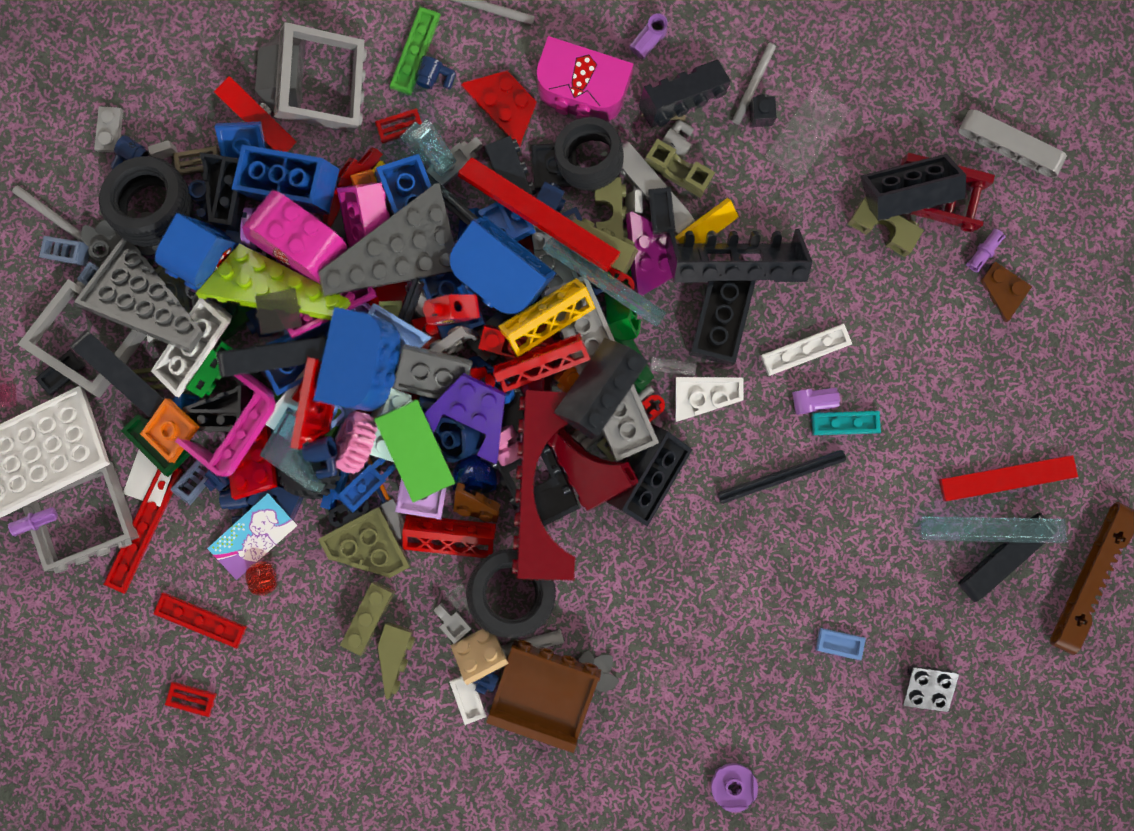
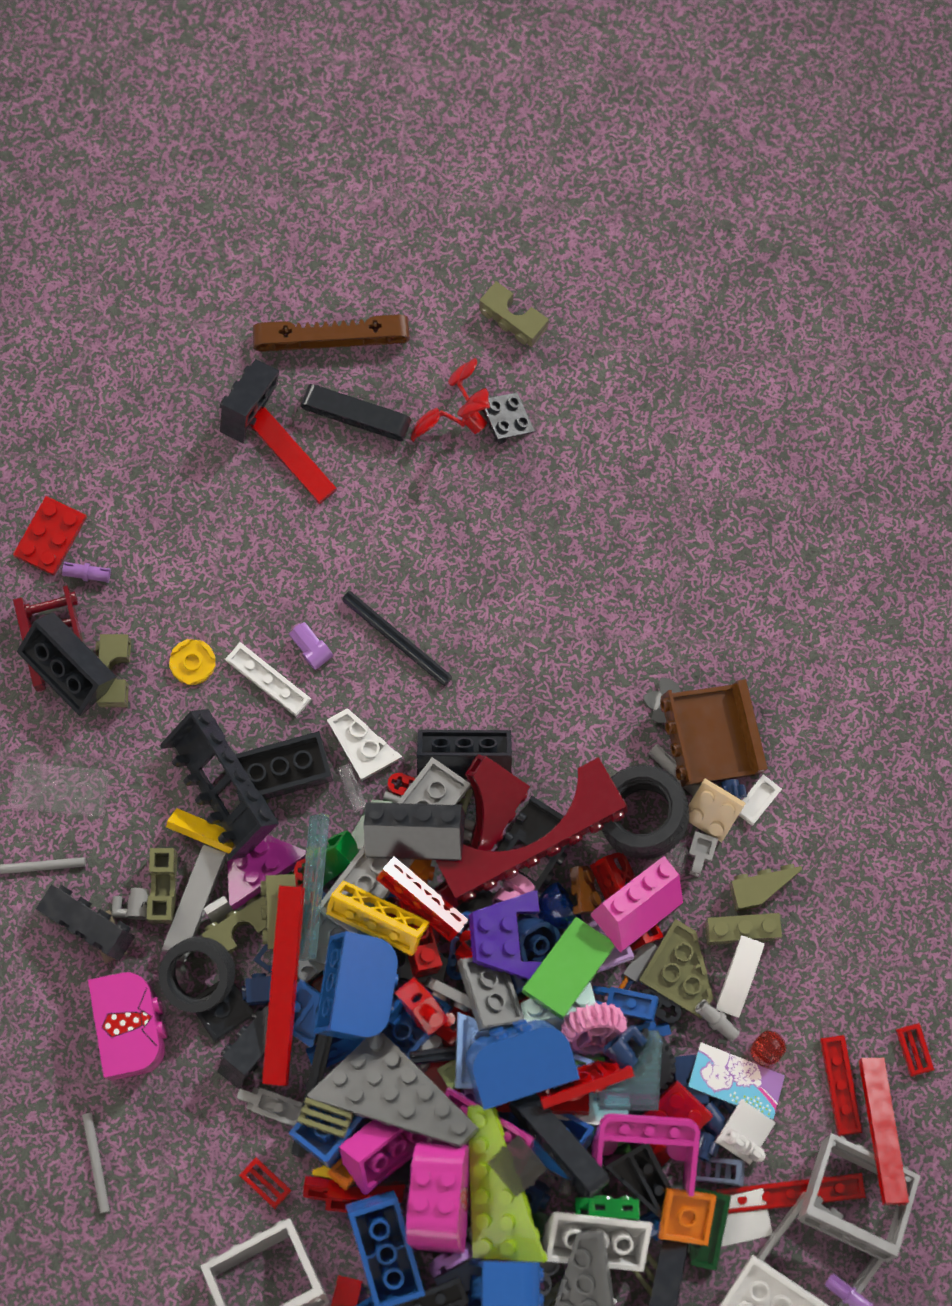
camera: 120 degrees left, 10 degrees down
bright green tile [390,7,441,96] -> none
clear light blue arch [400,119,456,176] -> none
dark blue piece [416,56,456,90] -> none
red wing [461,70,537,147] -> none
medium lavender piece [629,13,668,59] -> none
black tile [648,187,676,235] -> none
medium lavender plate [711,763,758,812] -> none
black brick [749,94,777,127] -> none
teal tile [811,411,881,436] -> none
medium blue tile [815,628,866,660] -> none
clear light blue tile [921,516,1067,543] -> none
reddish brown wing [980,262,1032,322] -> none
none -> red plate [13,496,87,576]
none -> yellow tile [169,639,216,685]
none -> black wedge [220,359,279,443]
none -> olive tile [297,1098,353,1139]
none -> red plant [411,357,490,443]
none -> olive arch [479,281,549,347]
none -> dark pink slope [590,856,683,953]
none -> light grey pin [695,999,740,1042]
none -> white slope [716,935,764,1018]
none -> white hinge [716,1099,776,1164]
none -> light grey window [797,1133,920,1263]
none -> tile [859,1058,909,1205]

